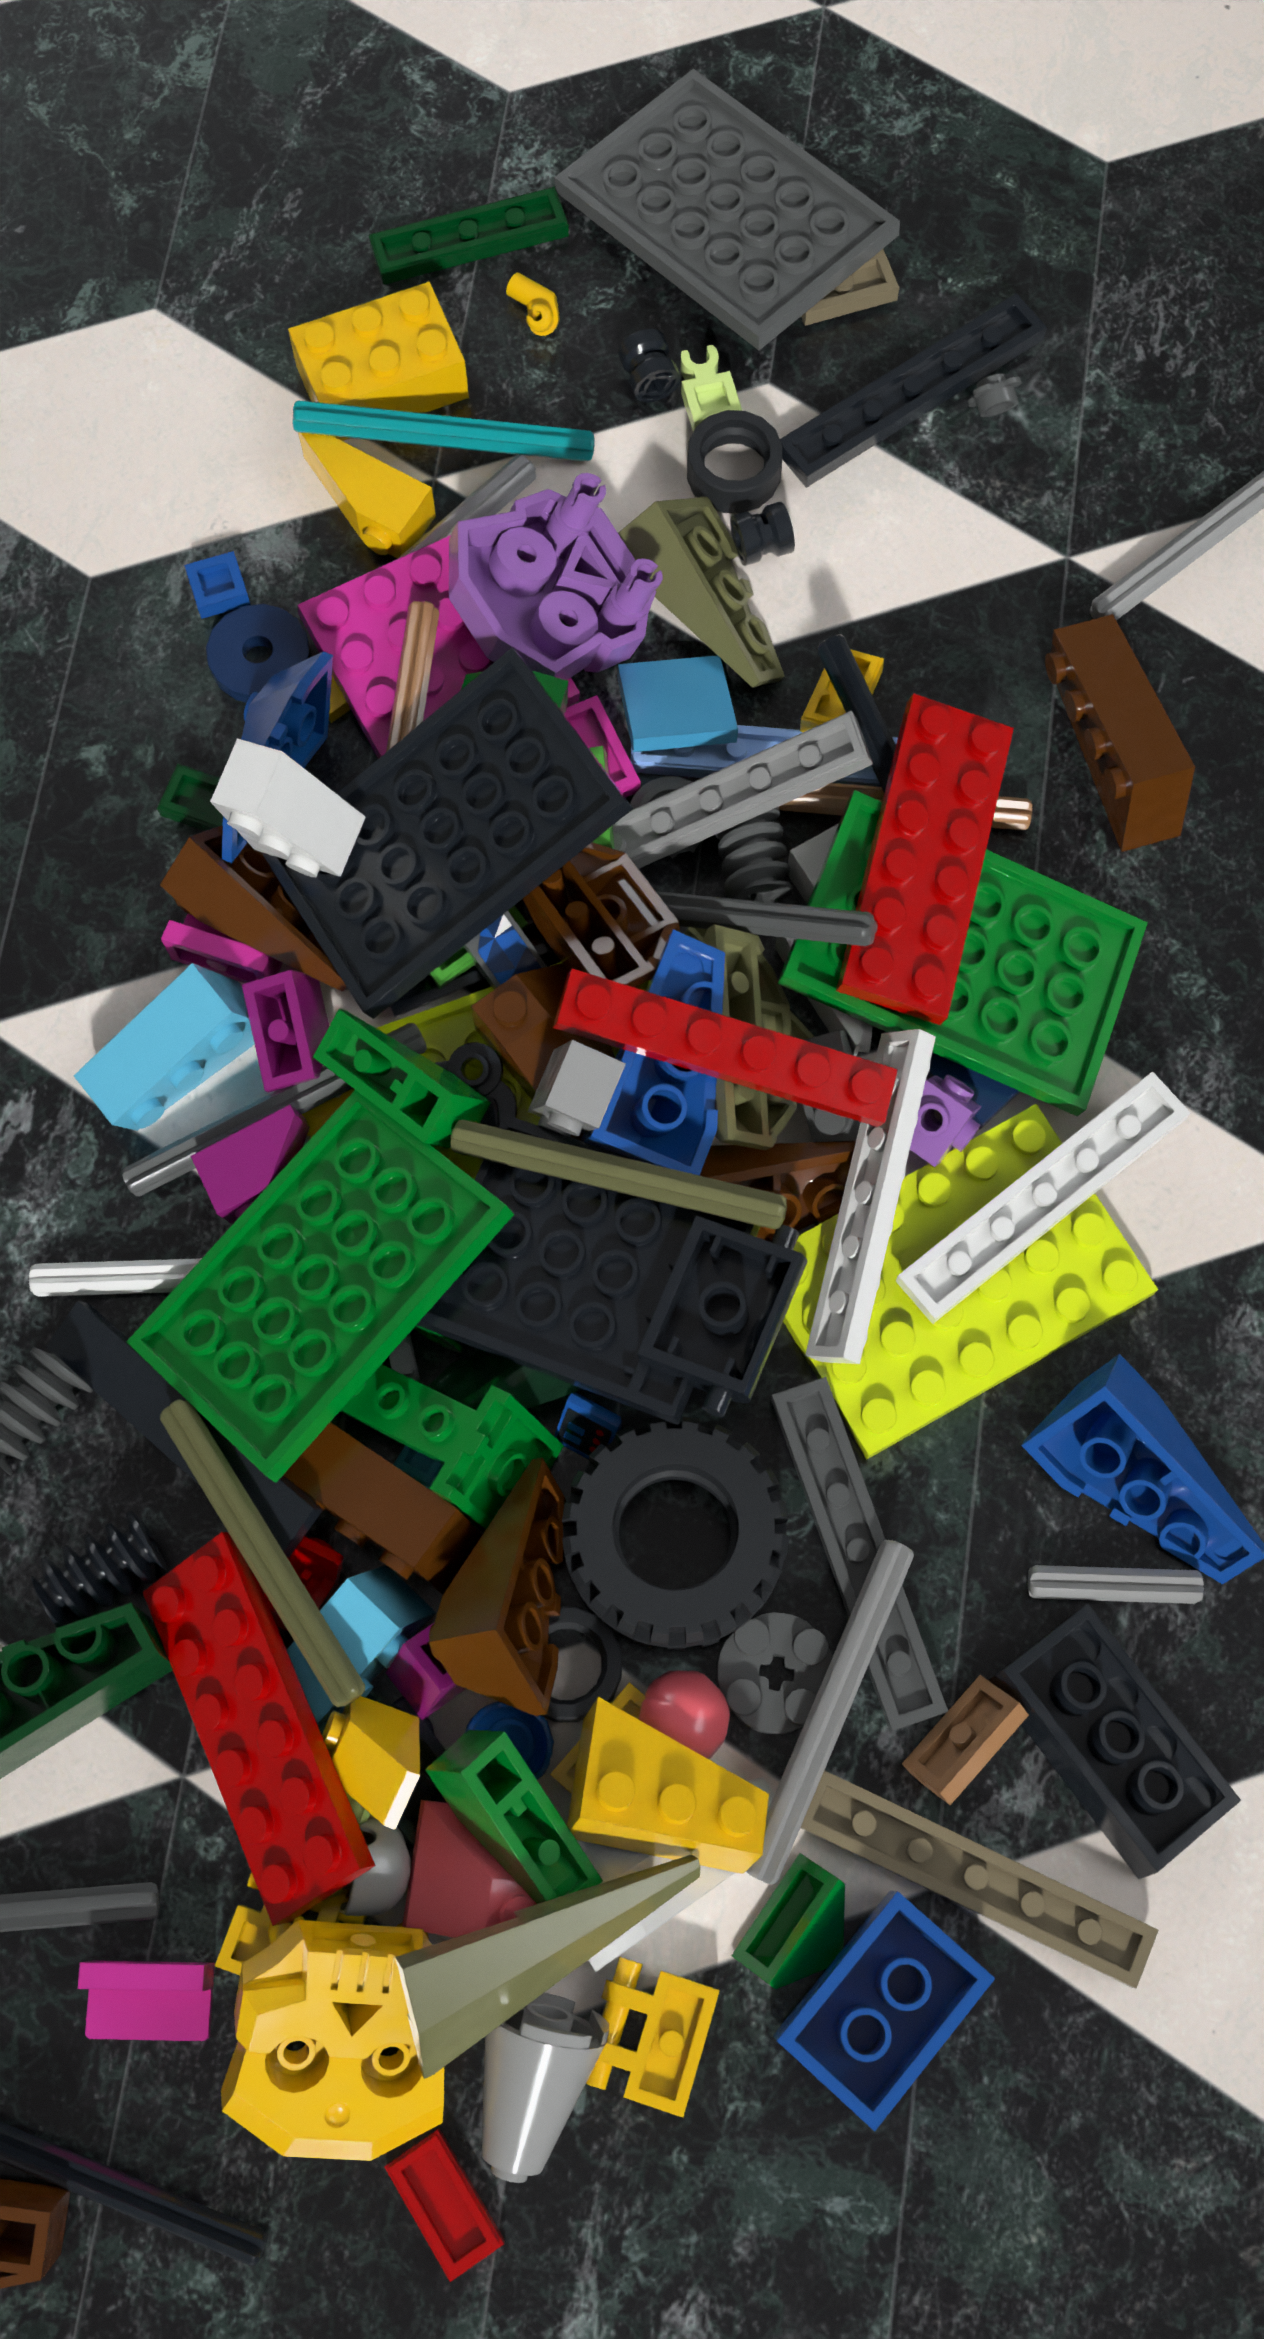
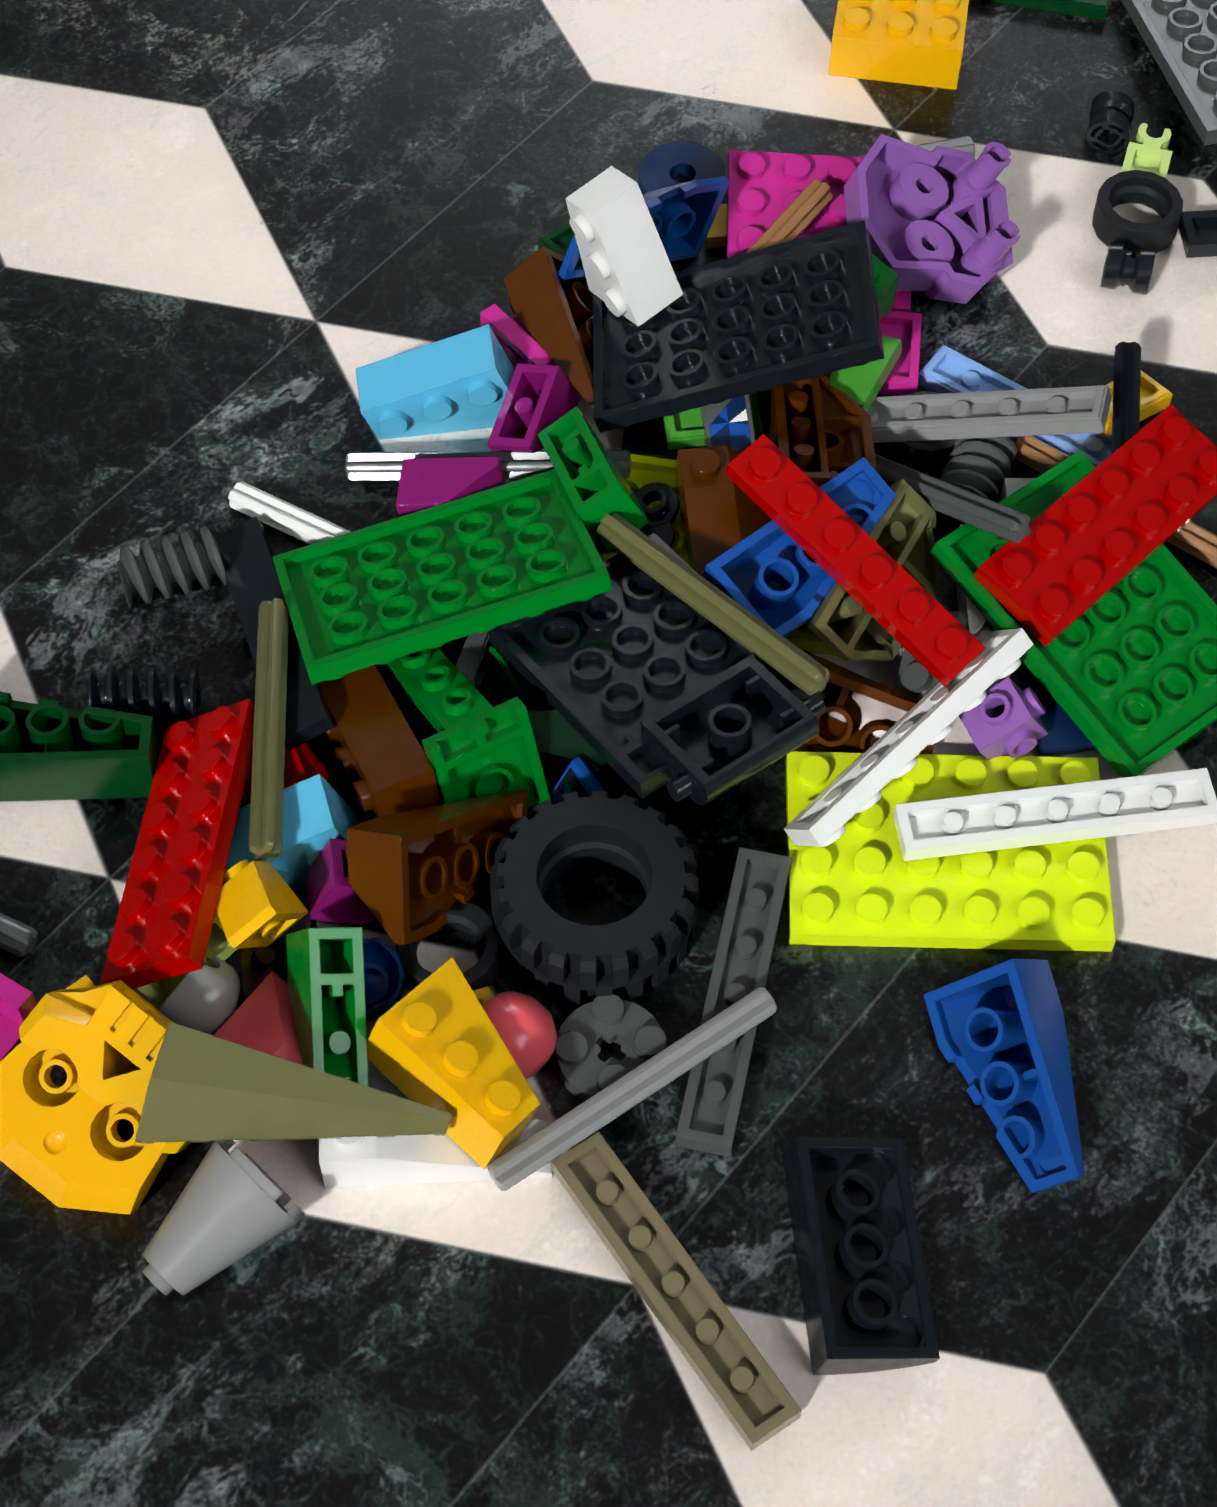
camera: 30 degrees right, 15 degrees down
blue plate [184,551,251,619] -> none
teal axle [292,400,595,462] -> none
yellow slope [298,432,436,559] -> none
red tile [384,2128,505,2282] -> none
yellow arm [506,272,560,336] -> none
light grey brick [528,1040,626,1137] -> none
yellow plate [586,1957,720,2118] -> none
dark azure tile [617,655,738,752] -> none
olive wedge [618,497,785,688] -> none
green slope [731,1853,845,1989] -> none
blue brick [773,1890,995,2131] -> none
medium nougat plate [902,1675,1029,1805] -> none
light grey axle [1027,1565,1204,1604] -> none

